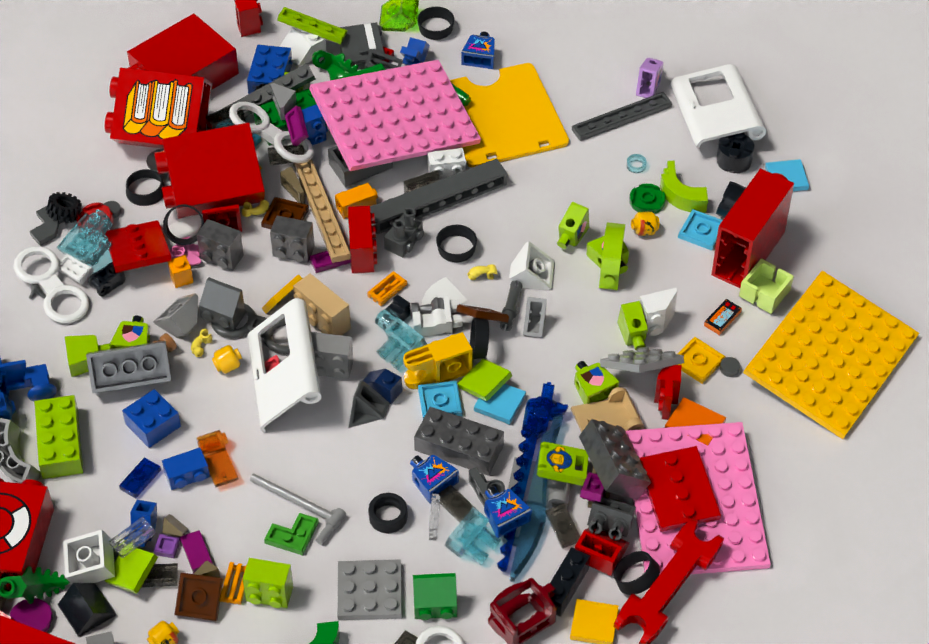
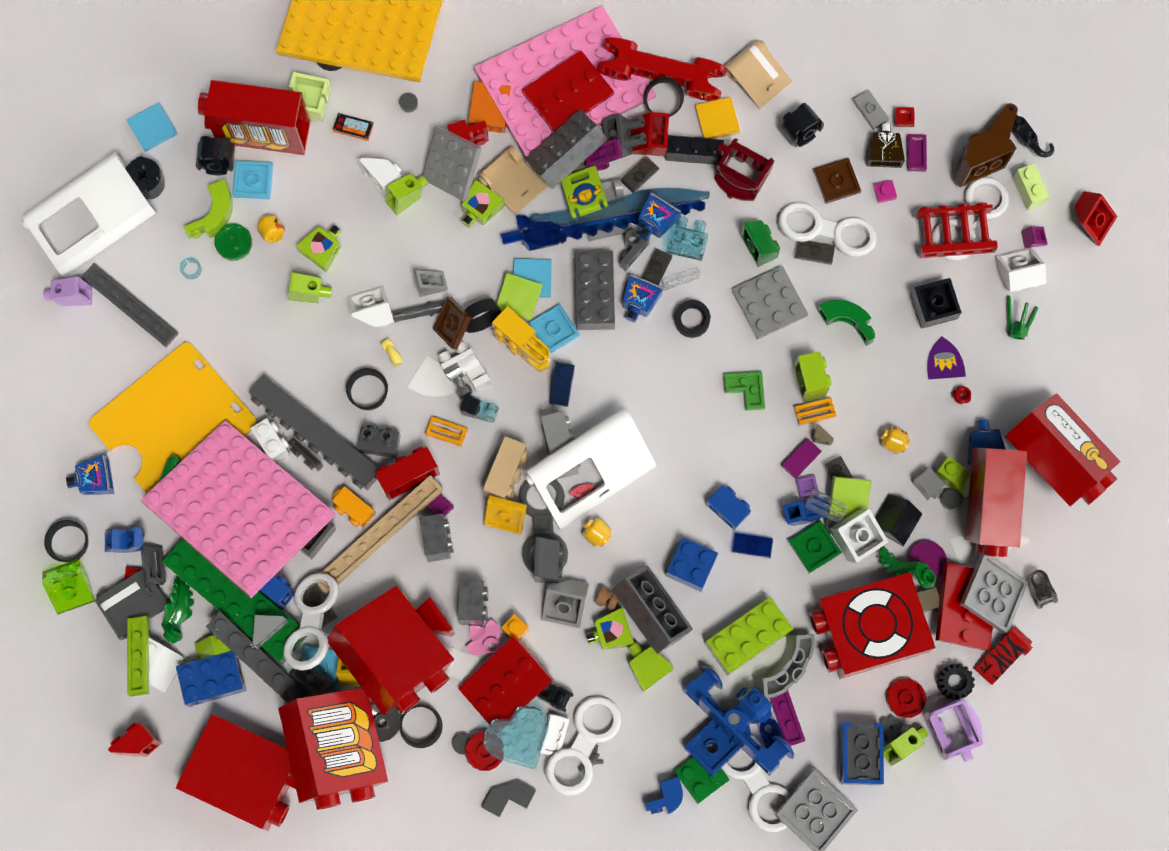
camera: 115 degrees left, 25 degrees up
black tyre [46,192,82,223] -> none
dark tan slope [162,514,188,537] -> none
black tyre [163,204,204,245] -> none
reddish brown tile [174,572,224,621] -> none
light yellow arm [191,328,212,357] -> none
clear orange door [196,430,239,488] -> none
light grey bar [250,474,346,545] -> none
reddish brown tile [261,197,309,229] -> none
dark tan slope [280,167,305,204] -> none
magenta tile [285,106,309,146] -> none
dark grey slope [348,380,390,428] -> none
clear light blue brick [376,317,427,370] -> none
lime arch [599,222,625,290] -> none
yellow tile [678,337,726,384] -> none
none -> green tile [788,520,842,574]

